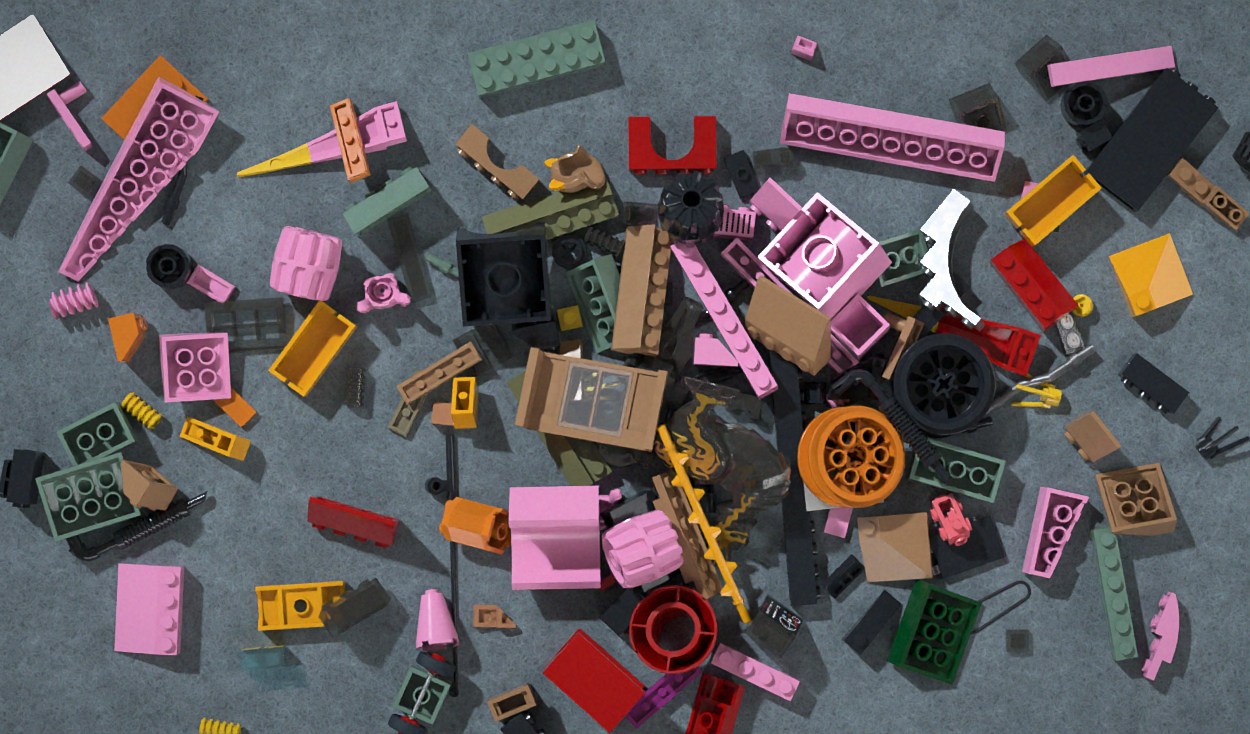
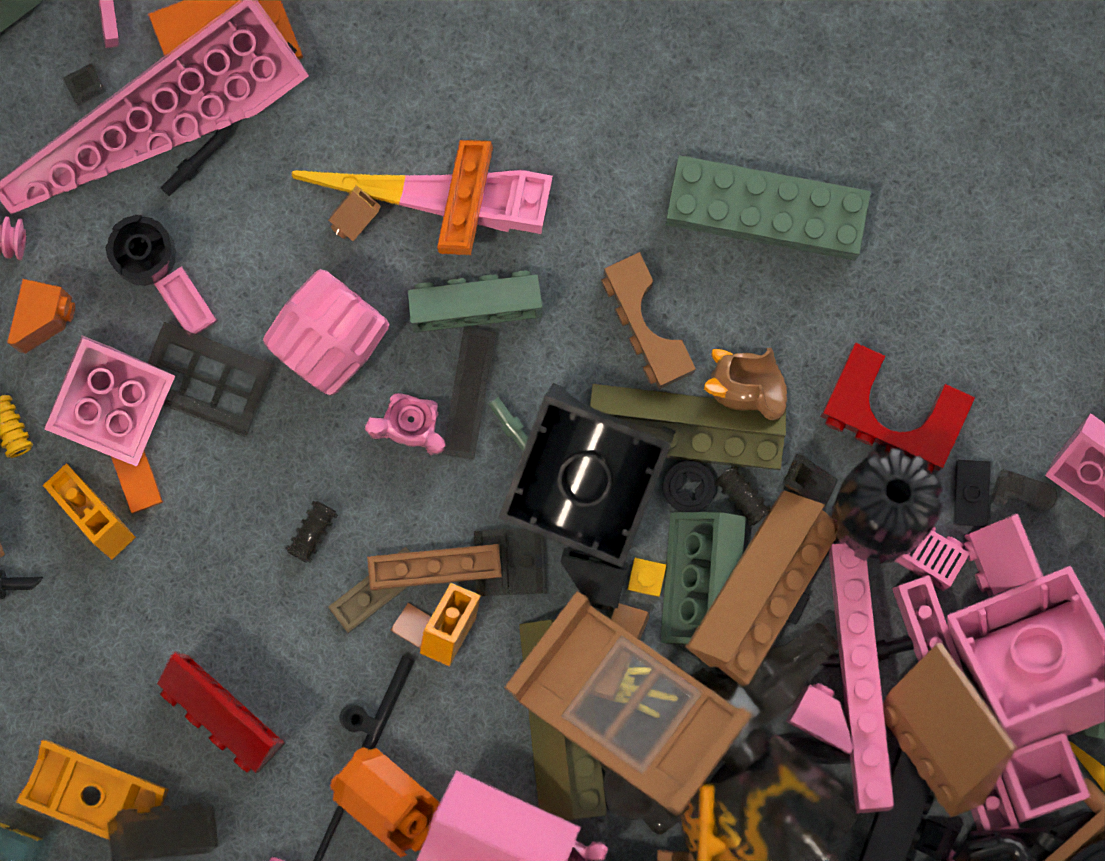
camera: 20 degrees right, 5 degrees down
light orange piece [268,301,358,397] -> none
none -> medium nougat brick [328,185,381,241]

